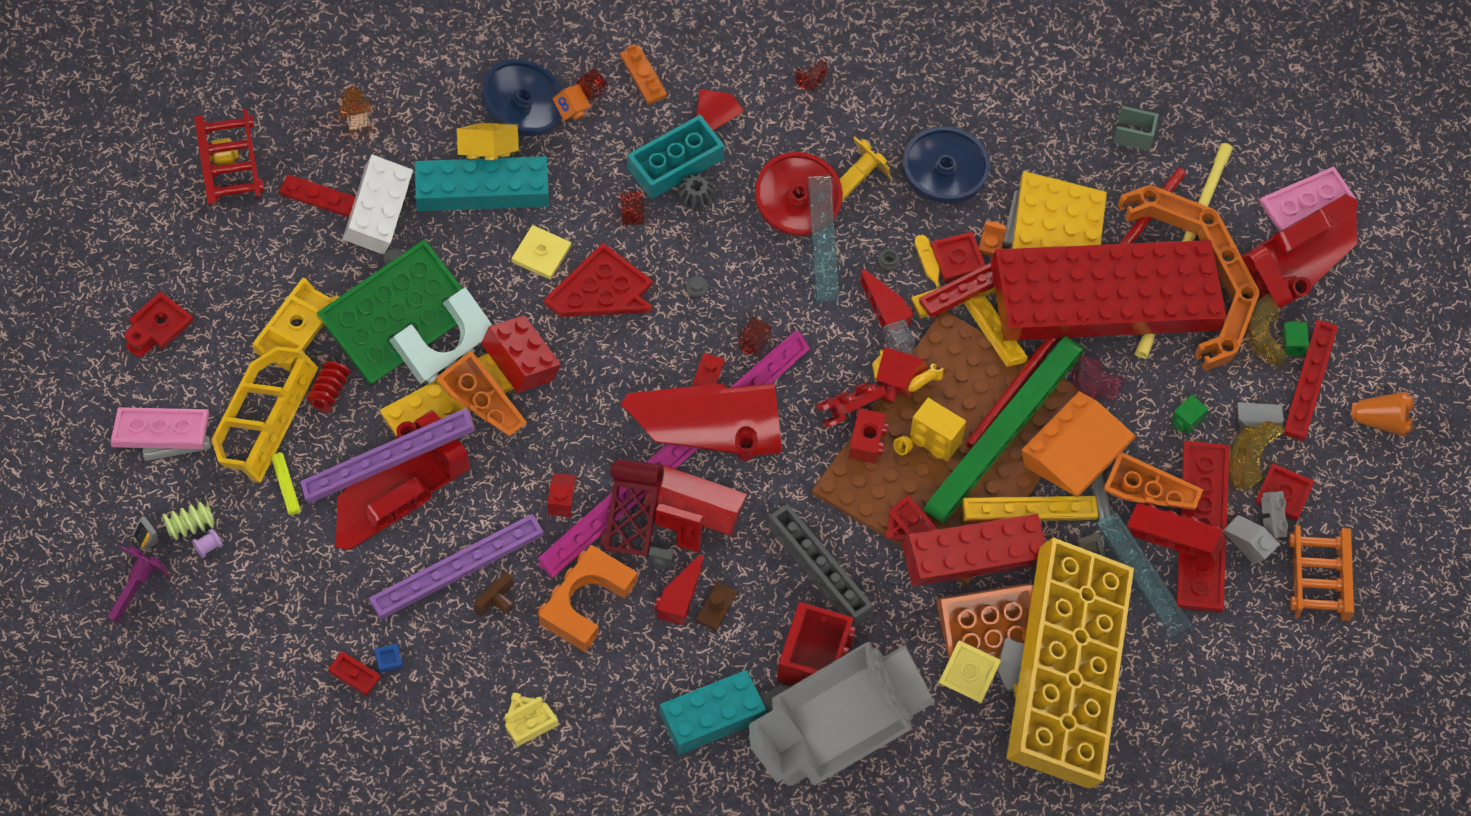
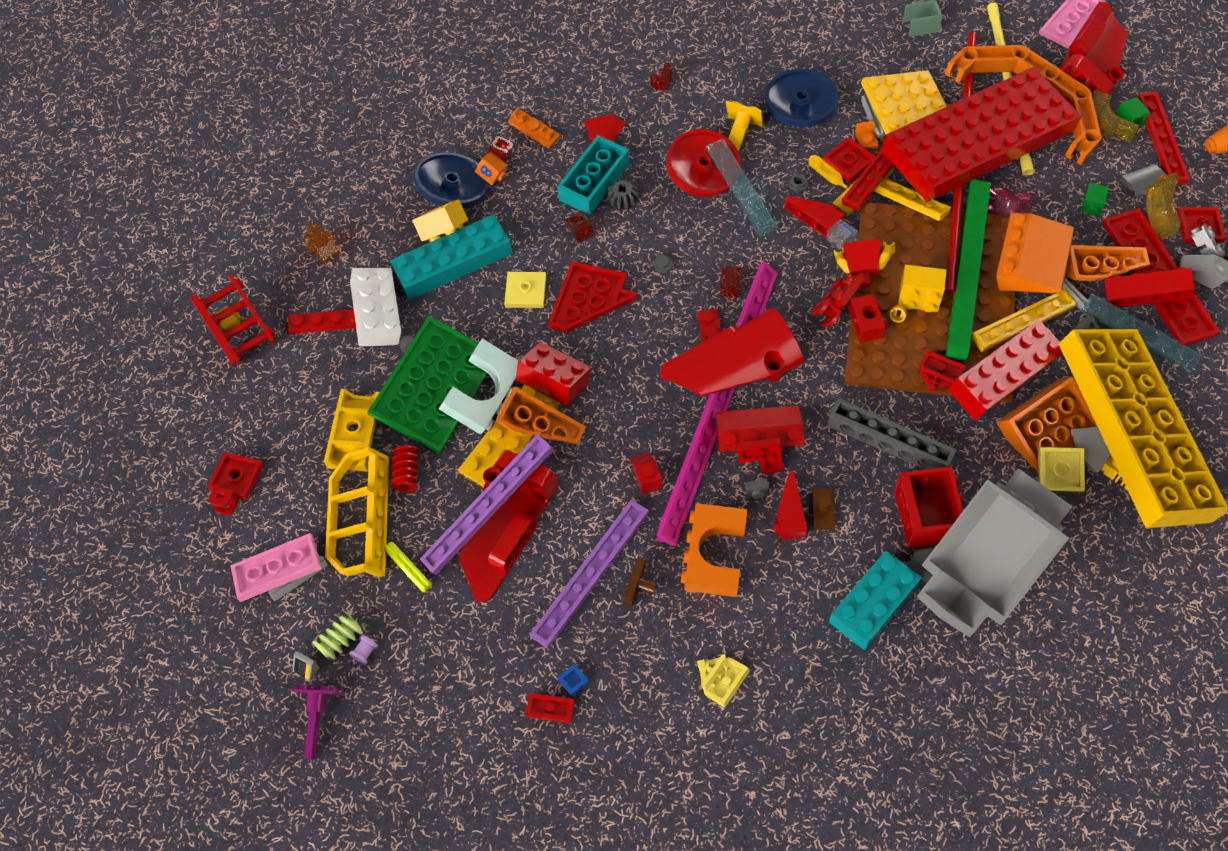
camera: 15 degrees left, 0 degrees up
dark red piece [600,459,664,557] -> none

